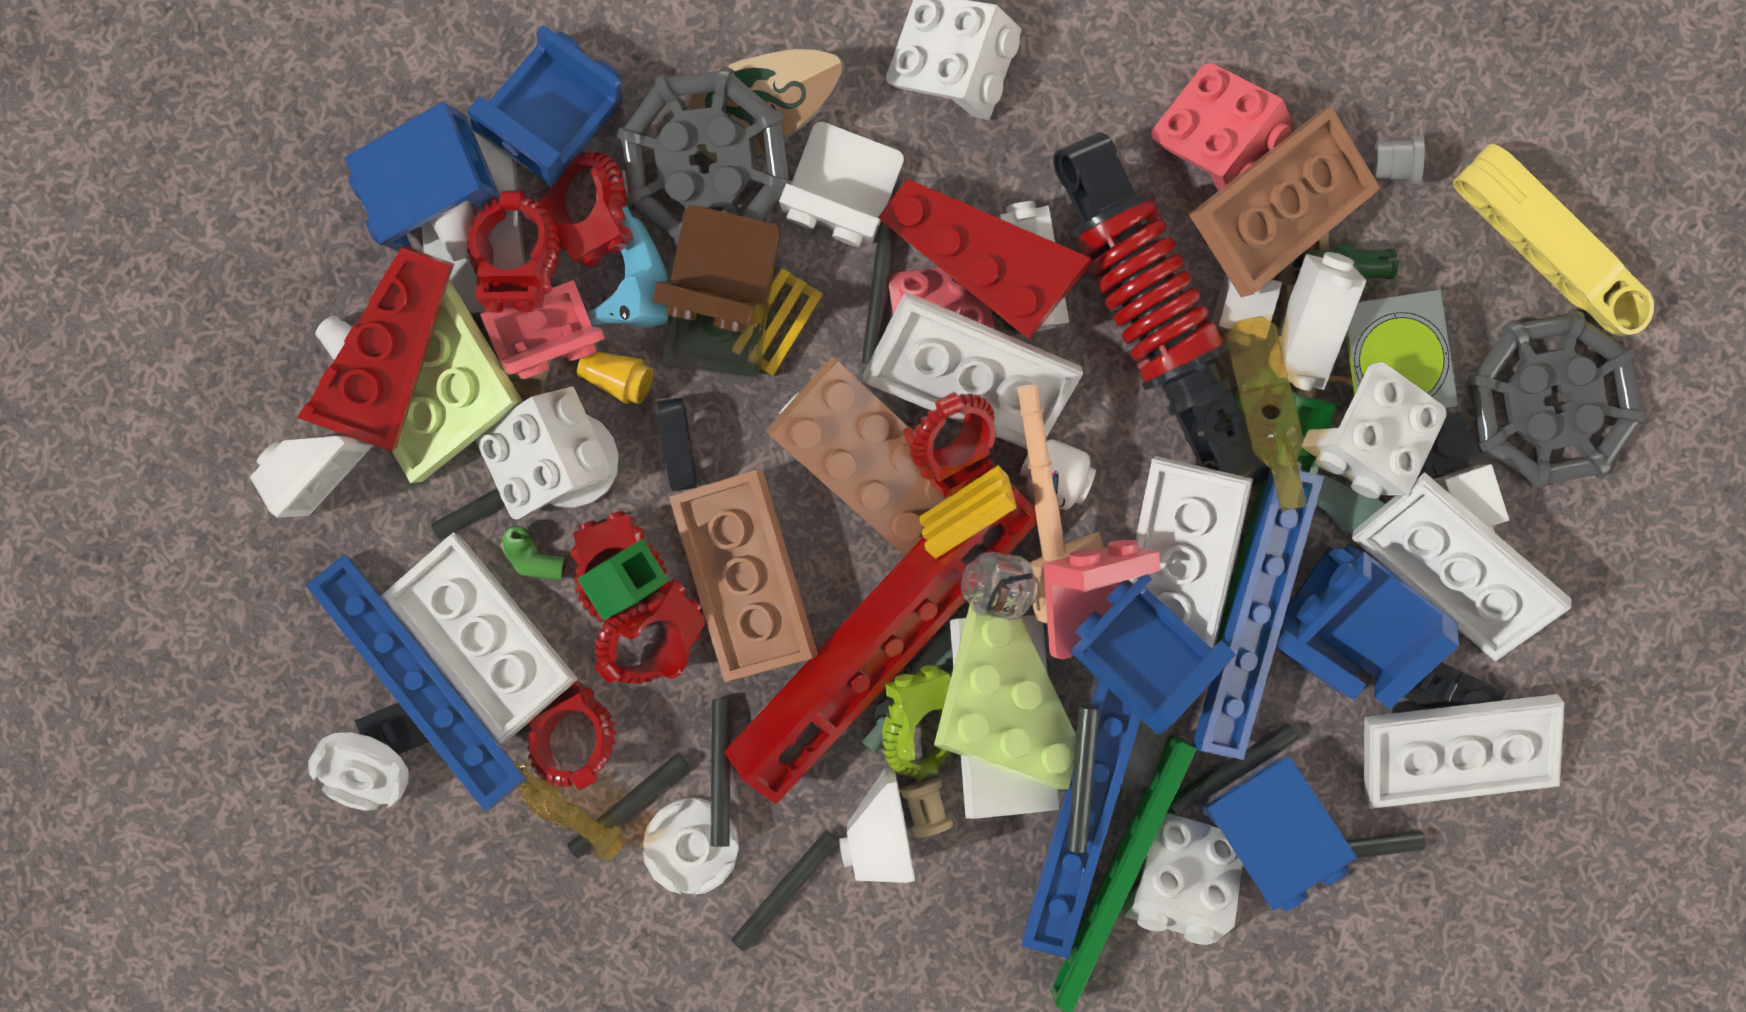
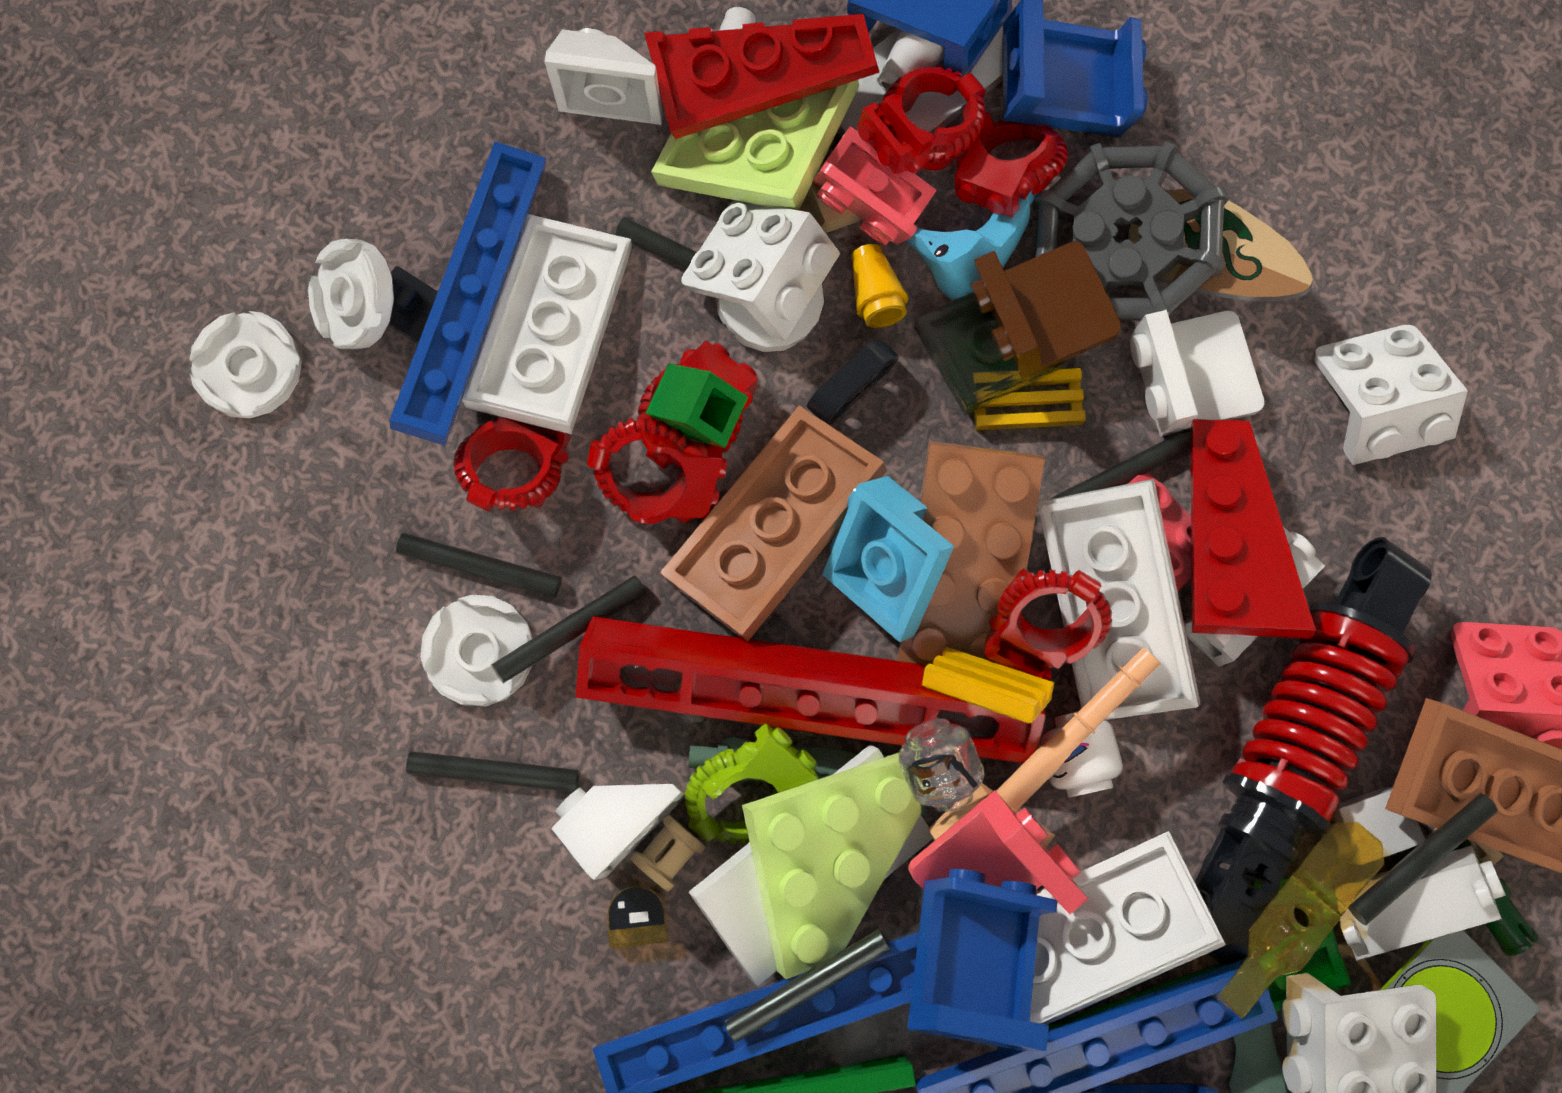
camera: 55 degrees right, 10 degrees down
bright green arm [501,526,566,581] -> none
clear yellow piece [514,760,627,863] -> none
none -> white tile [189,311,302,418]
none -> tile [607,885,669,948]
none -> medium azure plate [822,476,955,642]
none -> pearl dark grey bar [1348,794,1498,925]

